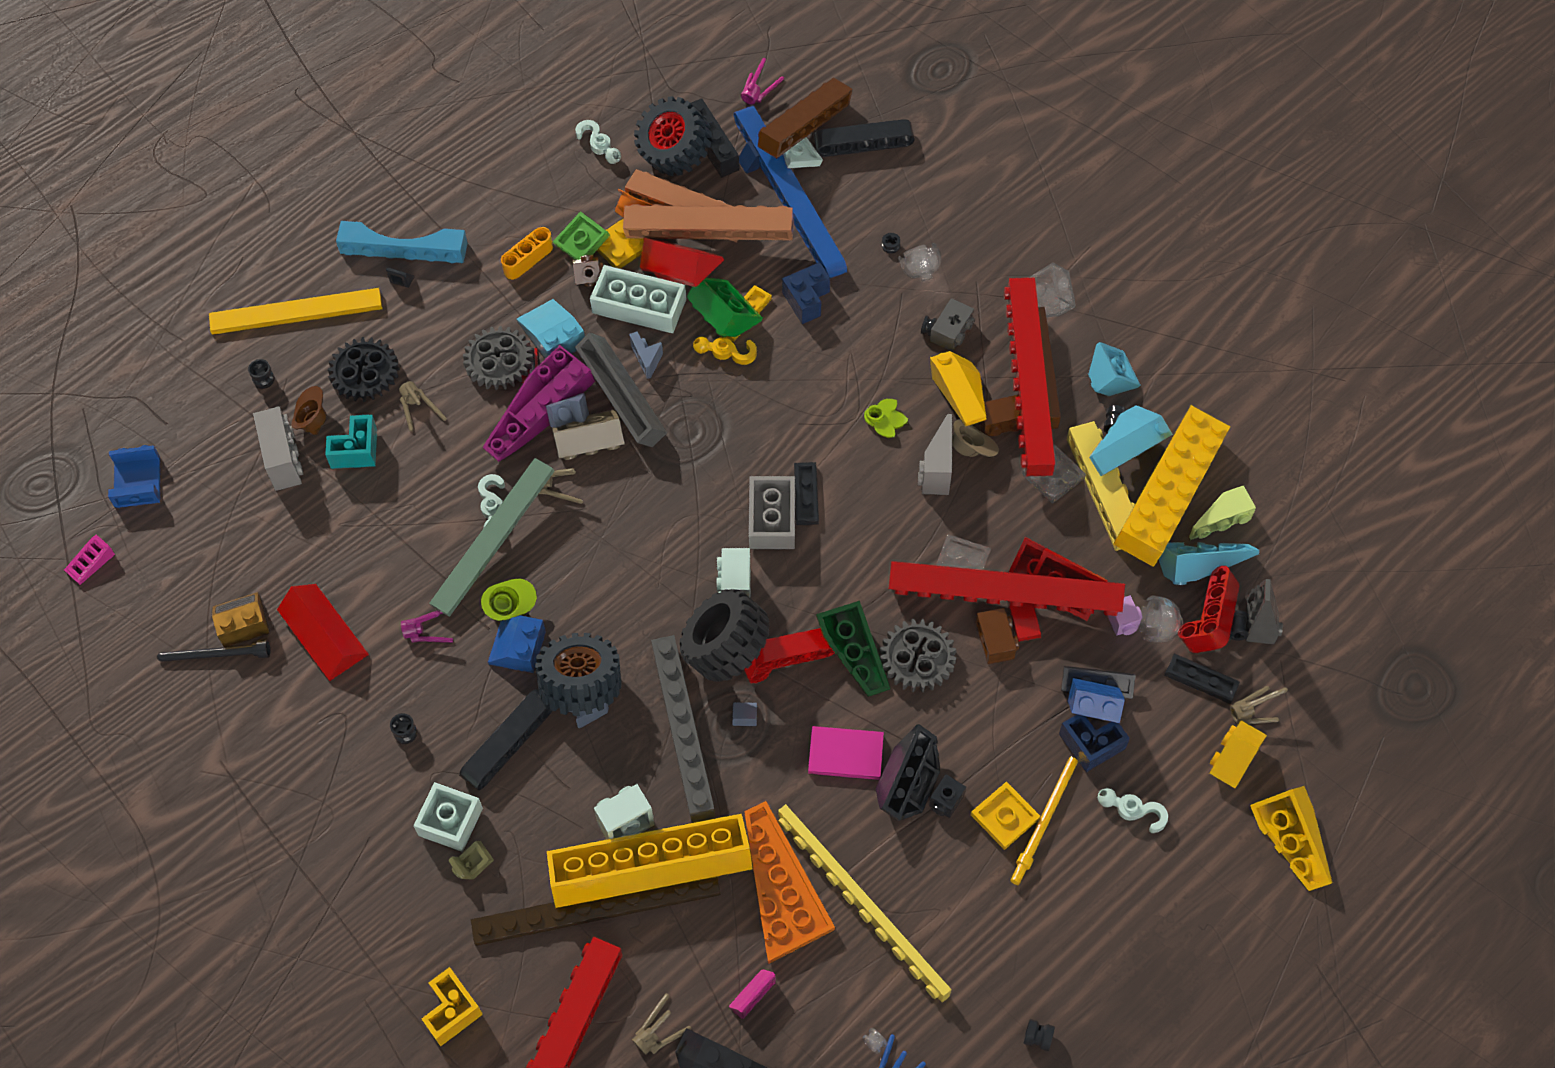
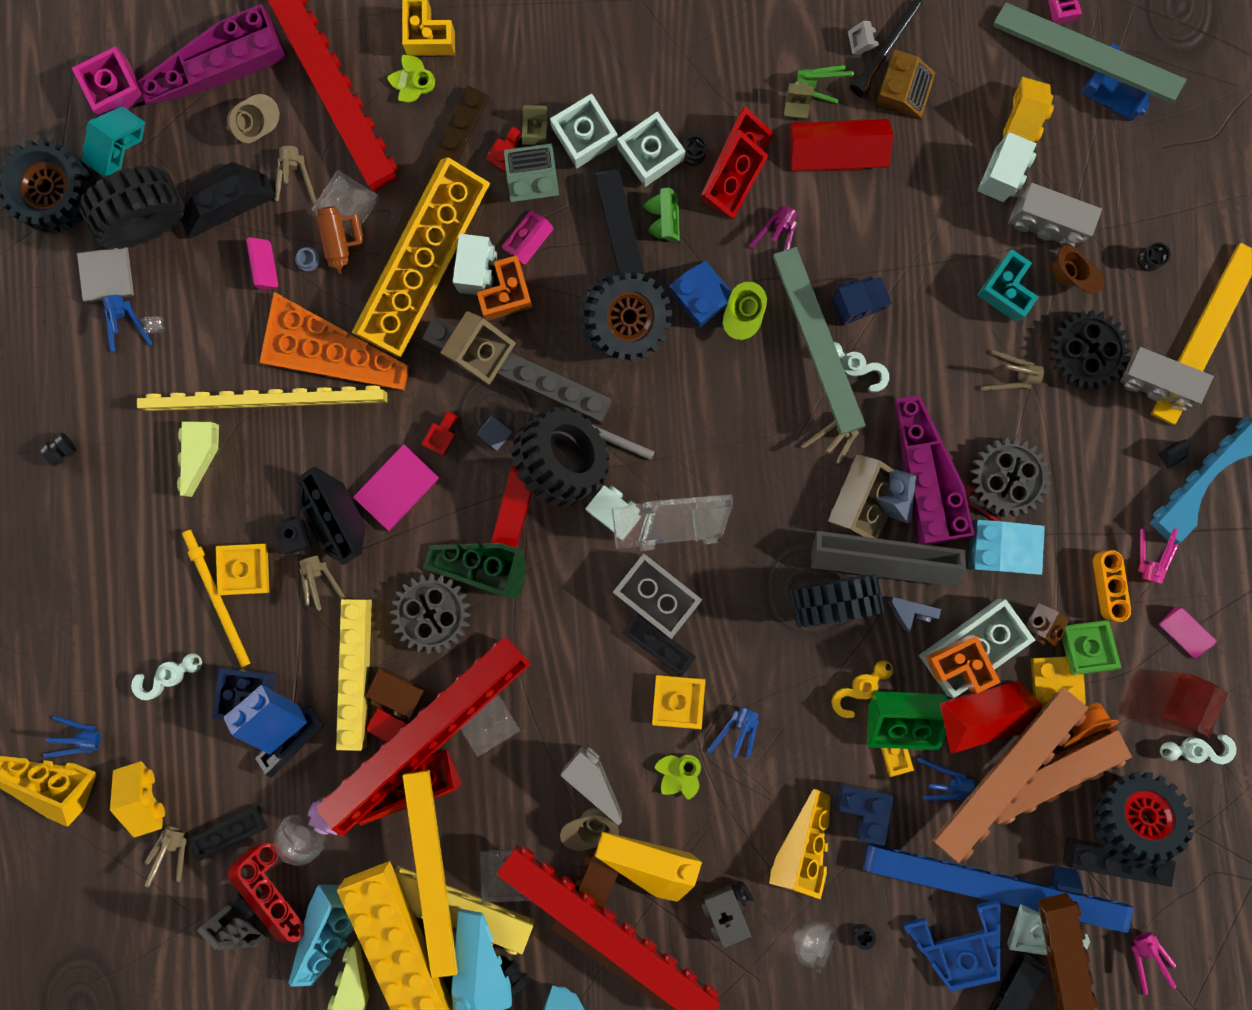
camera: 130 degrees right, 25 degrees up
none -> blue plant [43,716,101,758]
none -> yellowish green slope [177,422,219,497]
none -> sand blue plate [295,247,320,272]
none -> dark tan plant [299,556,345,611]
none -> clear plate [311,169,379,237]
none -> dark orange piece [316,206,364,274]
none -> light yellow brick [336,599,372,751]
none -> lime plate [387,55,435,103]
none -> yellow tile [403,770,458,978]
none -> red plate [422,411,458,456]
none -> dark tan slope [440,311,516,385]
none -> orange brick [477,255,533,321]
none -> red plate [485,127,522,173]
none -> dark pink slope [501,210,554,265]
none -> sand green slope [504,143,559,202]
none -> light grey bar [592,425,655,460]
none -> clear windscreen [611,494,733,551]
none -> light aqua brick [617,111,685,187]
none -> bright green tile [643,187,680,242]
none -> yellow plate [652,675,705,729]
none -> red slope [701,106,774,219]
none -> blue plant [707,707,759,759]
none -> yellow wedge [769,789,831,900]
none -> olive bracket [784,82,814,120]
none -> black wheel [790,574,885,628]
none -> bright green plant [797,65,854,104]
none -> dark blue brick [832,276,892,326]
none -> light grey tile [848,21,879,55]
none -> blue wing [904,899,1001,992]
none -> blue plant [917,757,975,801]
none -> orange brick [925,635,1000,694]
none -> light aqua brick [977,132,1036,202]
none -> sand green tile [993,2,1187,104]
none -> yellow brick [1003,77,1054,142]
none -> light grey brick [1119,347,1214,412]
none -> dark pink plant [1138,528,1178,584]
none -> dark pink slope [1158,607,1217,659]
none -> clear red slope [1162,673,1228,738]

